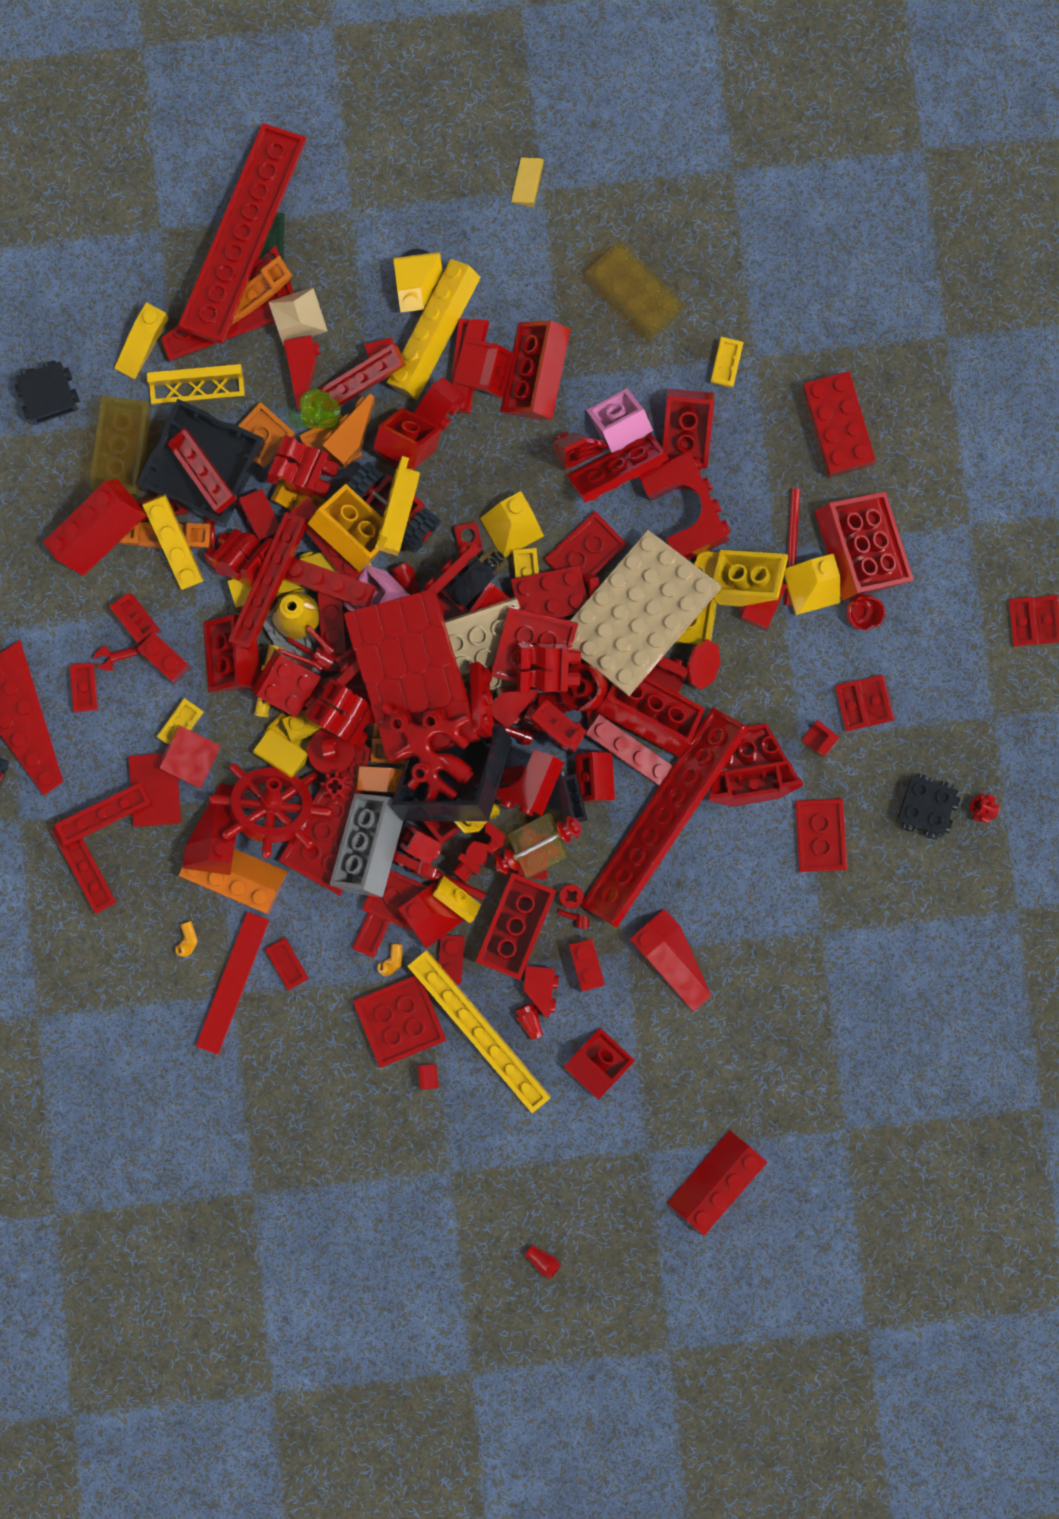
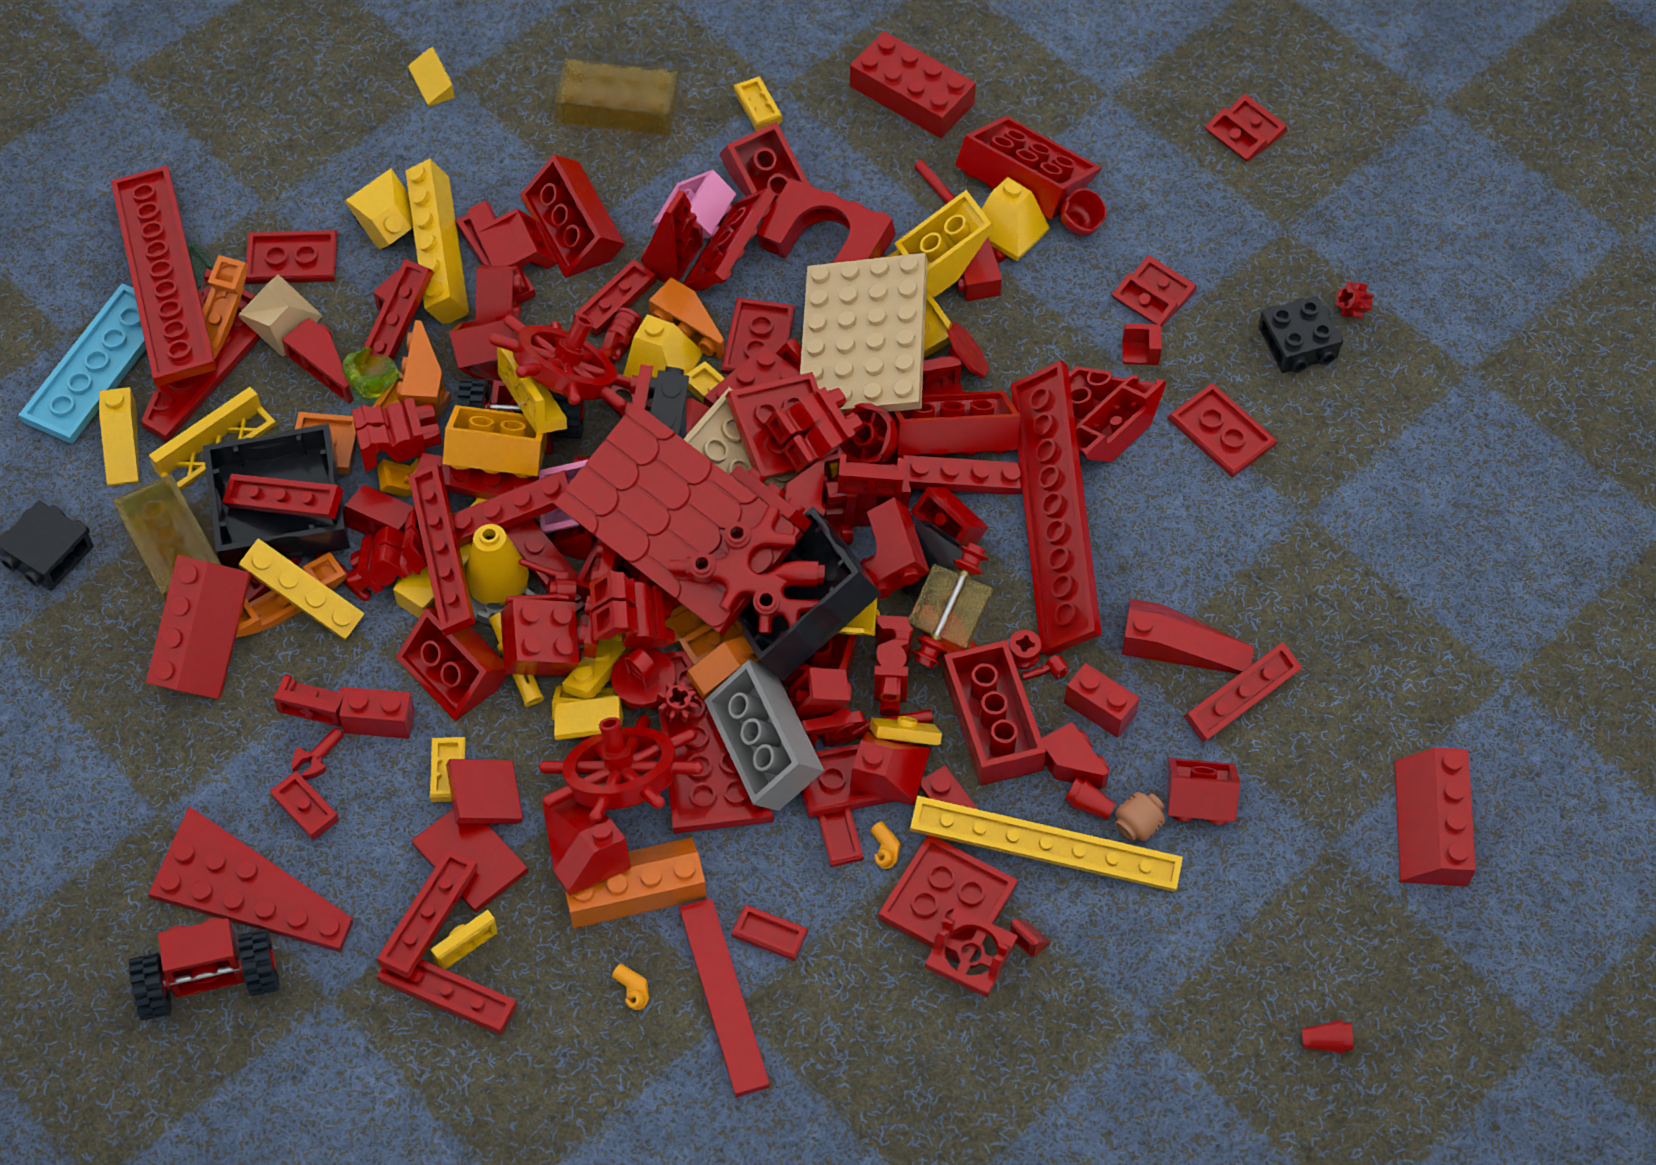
camera: 40 degrees left, 25 degrees down
none -> medium azure plate [18,283,146,445]
none -> red tile [245,230,338,284]
none -> yellow plate [431,910,498,970]
none -> red piece [489,315,632,410]
none -> red plate [574,259,656,336]
none -> red hinge [601,308,642,363]
none -> orange slope [649,277,725,360]
none -> red piece [925,907,1018,998]
none -> nougat head [1115,792,1165,842]
none -> red plate [1183,642,1302,742]

